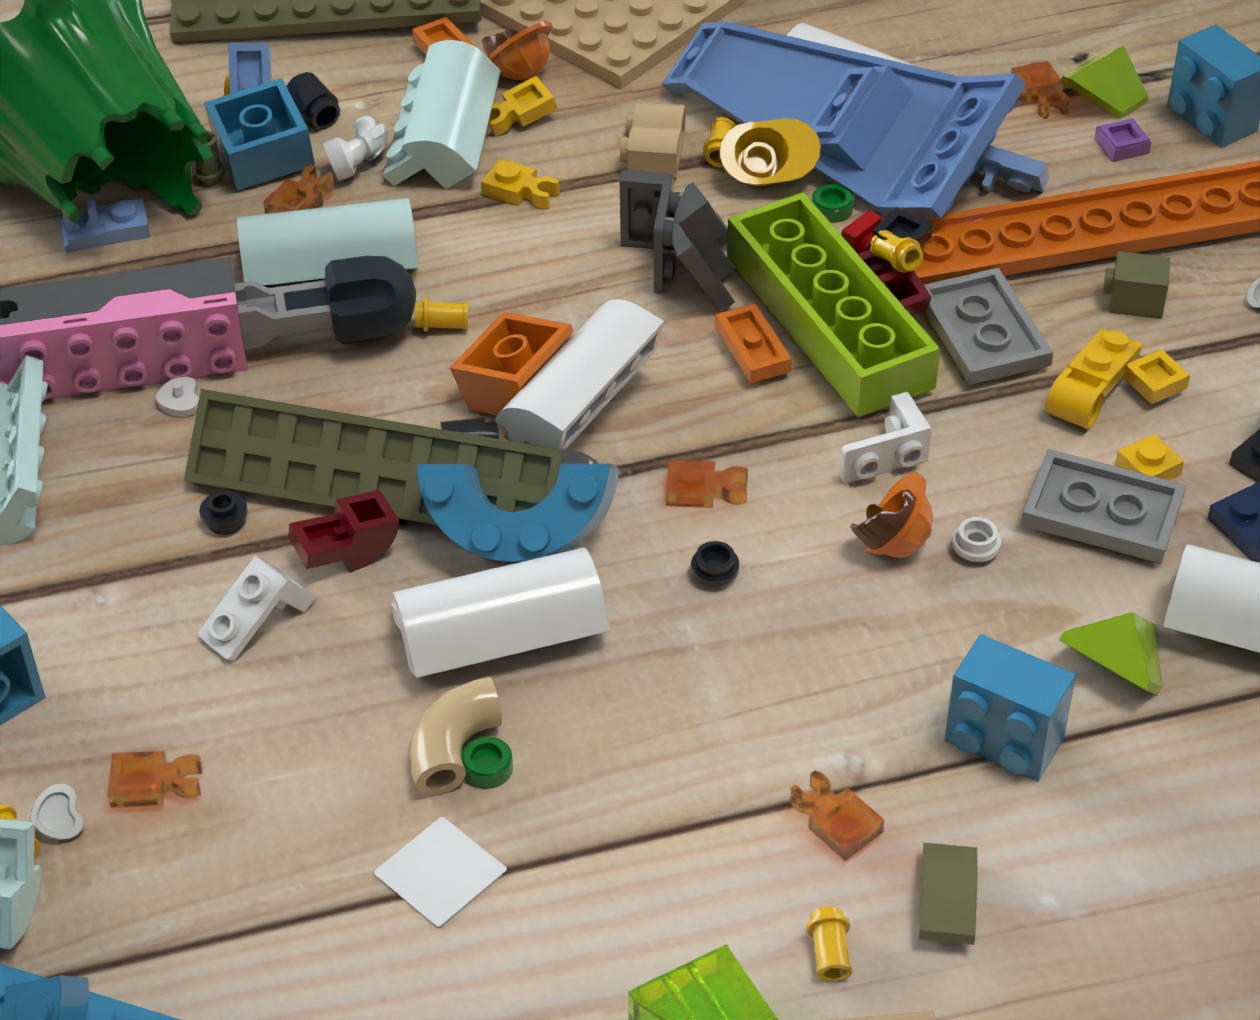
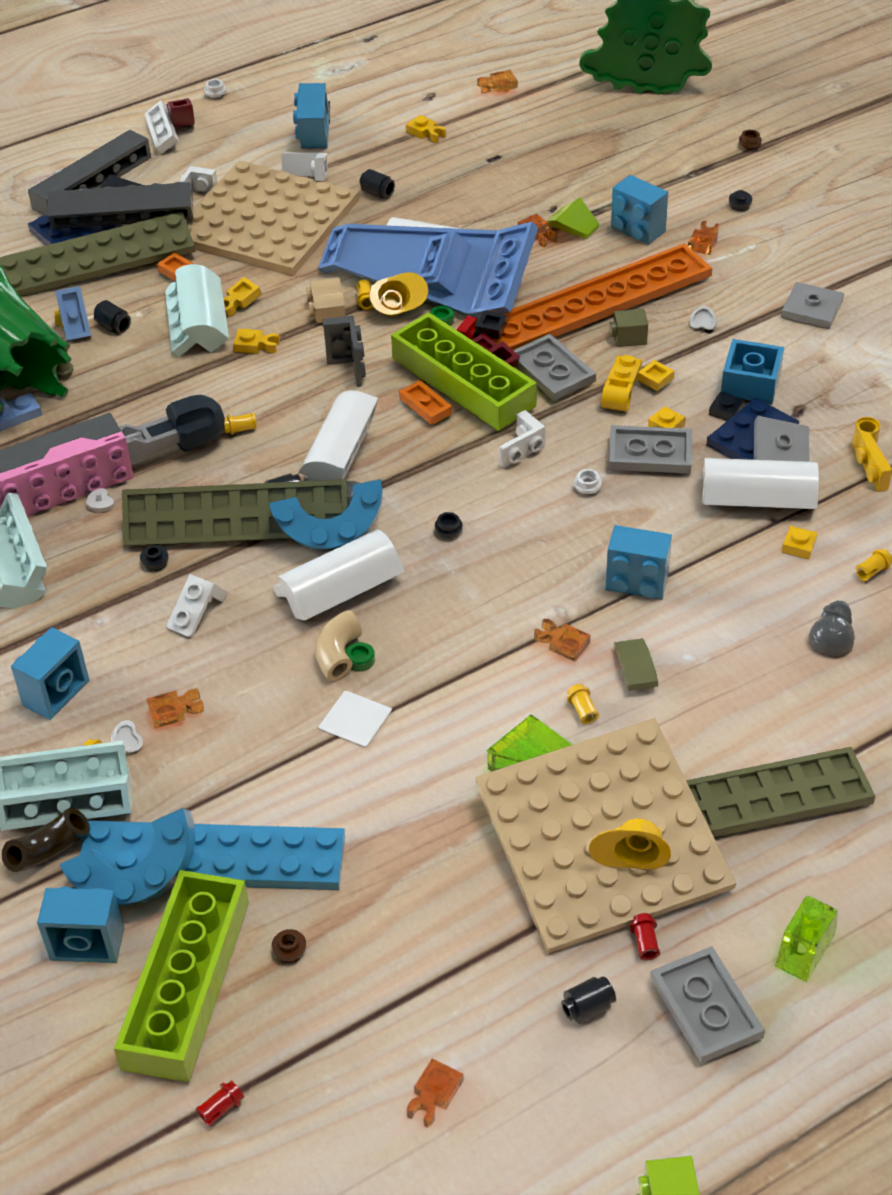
camera: 15 degrees left, 0 degrees up
dark azure brick [204,78,315,191] -> none
light aqua brick [237,198,419,286] -> none
clear orange plate [263,165,335,214] -> none
dark red brick [288,490,399,573] -> none
white arm [322,116,388,181] -> none
orange slope [449,312,574,416] -> none
orange piece [482,21,553,80] -> none
clear orange plate [666,459,748,508] -> none
dark grey slope [672,182,735,312] -> none
orange piece [850,472,933,558] -> none
yellow pin [870,230,923,273] -> none
light blue plate [963,145,1049,193] -> none
lime slope [1059,612,1162,695] -> none
medium lavender tile [1095,118,1152,162] -> none

